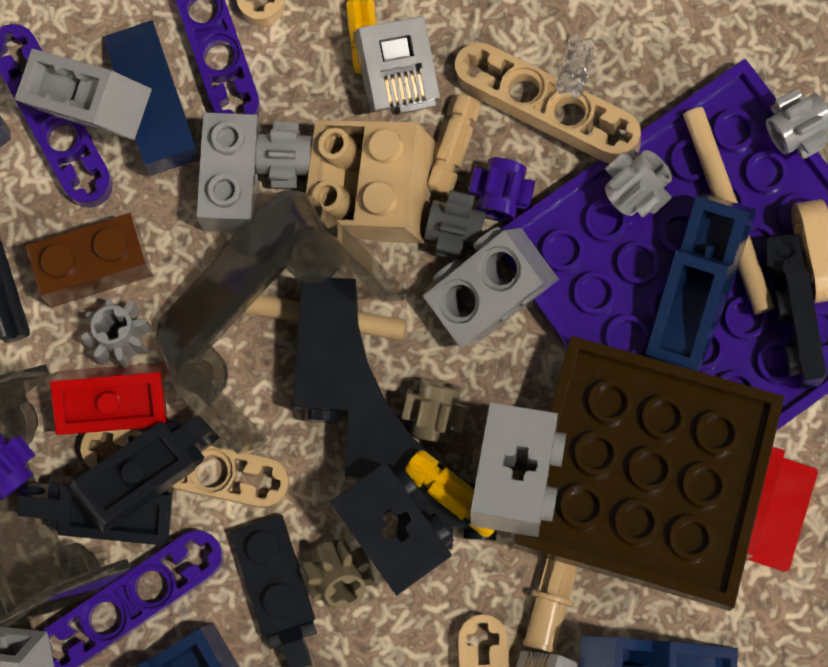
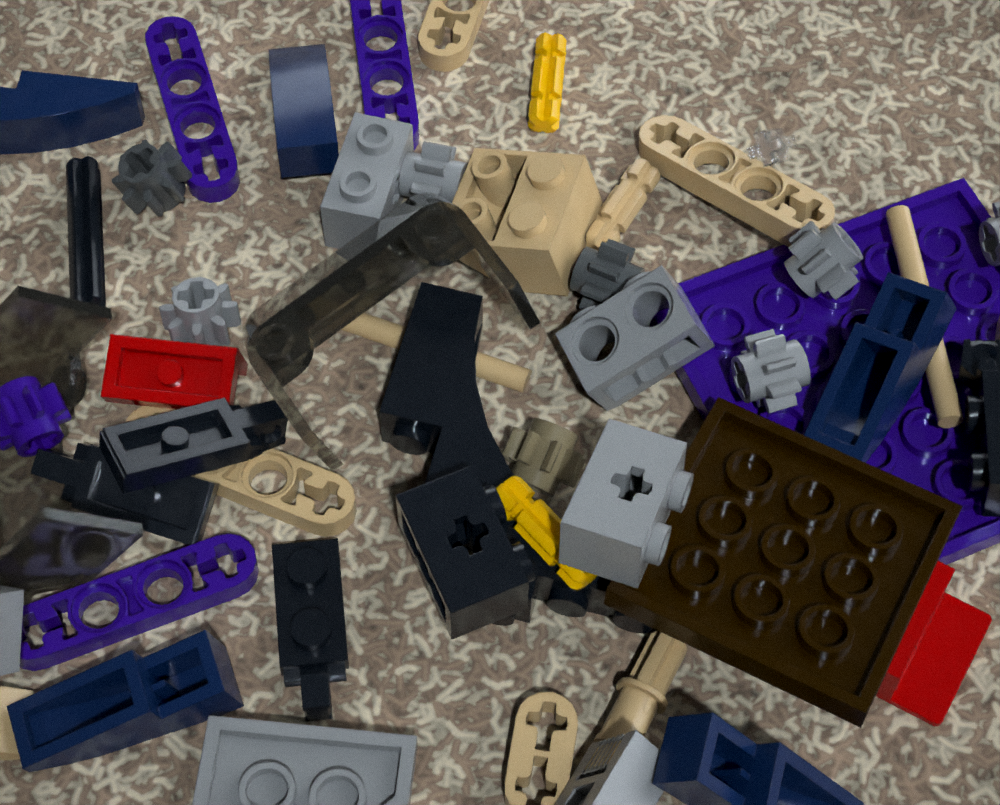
camera: 10 degrees right, 20 degrees down
light grey brick [14,49,152,140] -> none
reddish brown brick [26,213,154,308] -> none
dark tan gear [303,538,375,609] -> none
light grey piece [354,16,440,115] -> none
dark purple gear [468,157,535,221] -> none
none -> dark grey gear [112,140,192,217]
none -> light grey gear [731,329,811,414]

